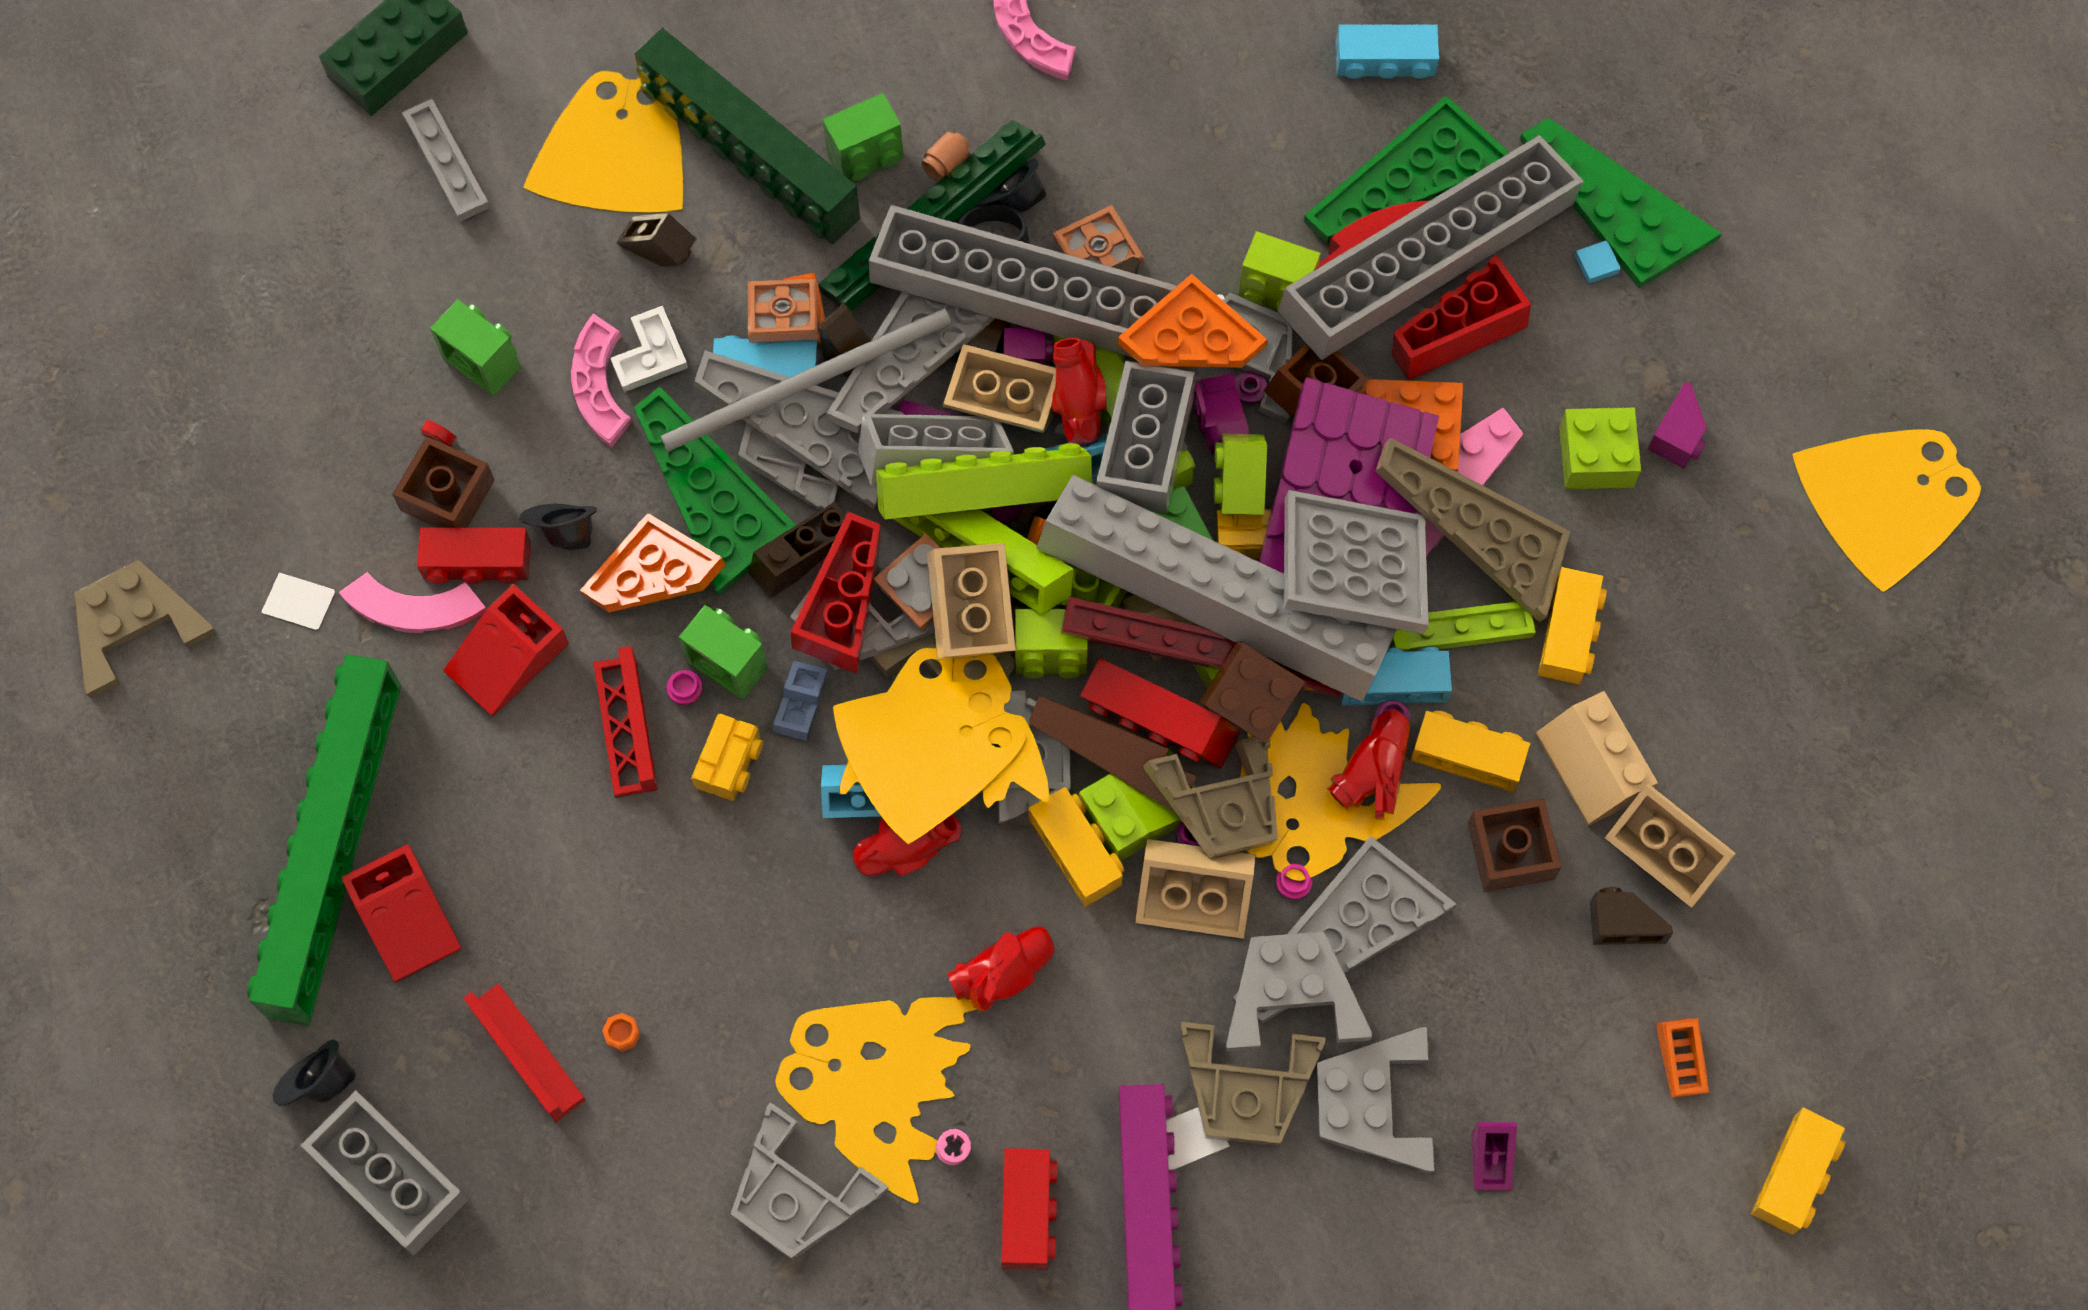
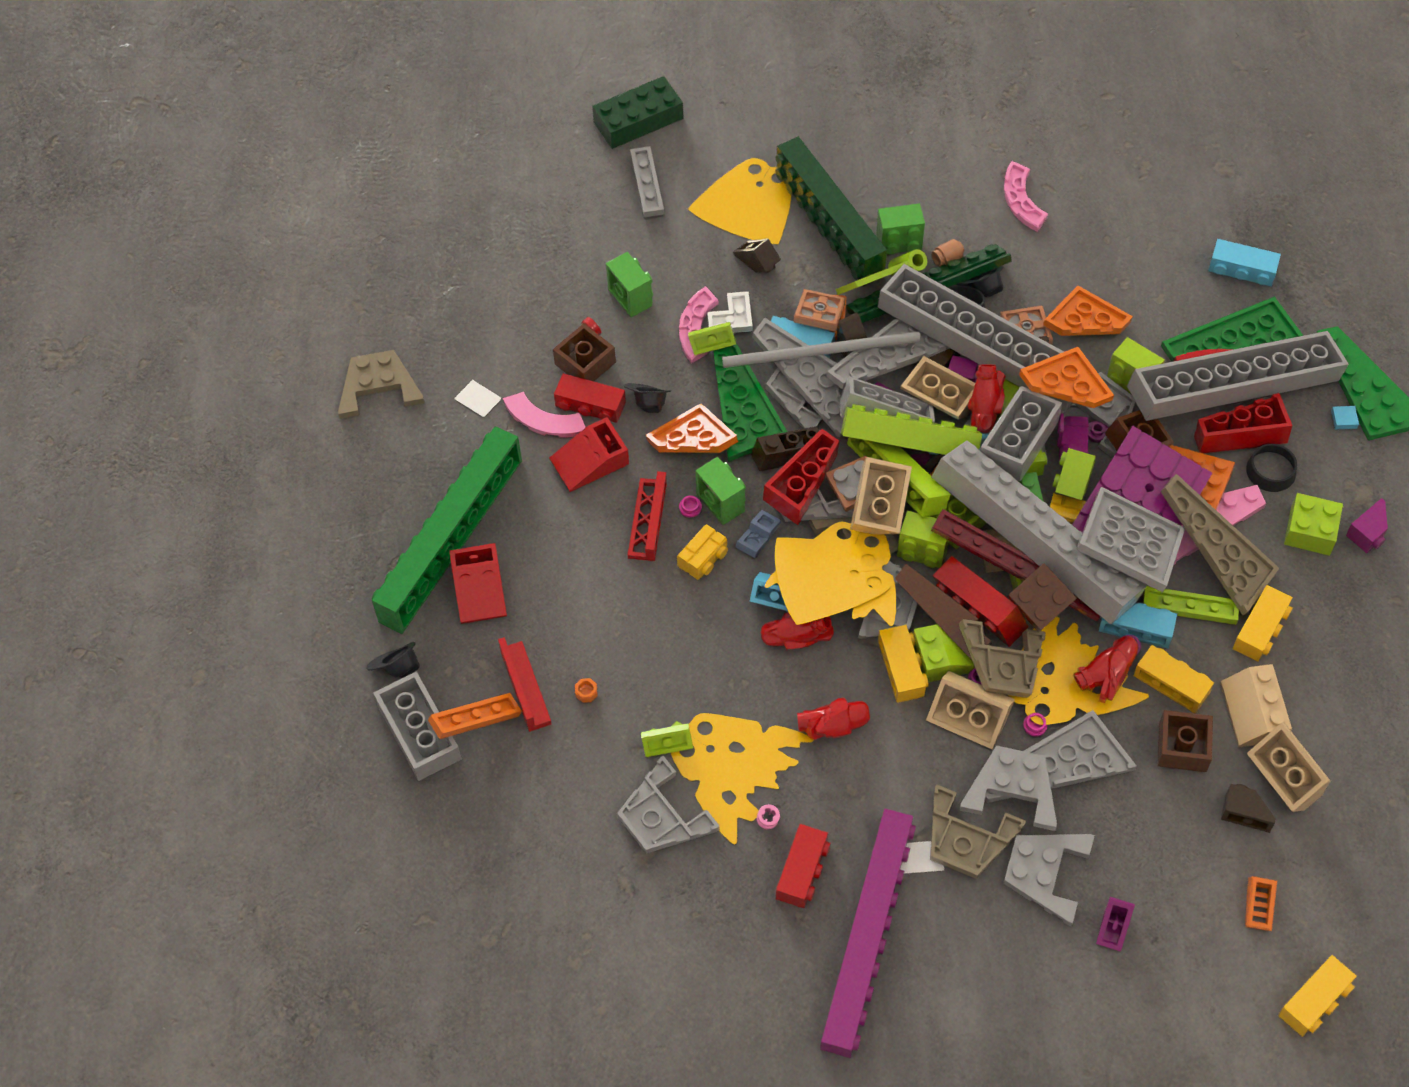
camera: 20 degrees right, 10 degrees down
none -> orange plate [428,693,522,739]
none -> lime tile [641,721,693,757]
none -> lime tile [688,322,736,355]
none -> lime piece [836,249,927,295]
none -> orange plate [1043,286,1133,336]
none -> black tyre [1246,444,1297,492]

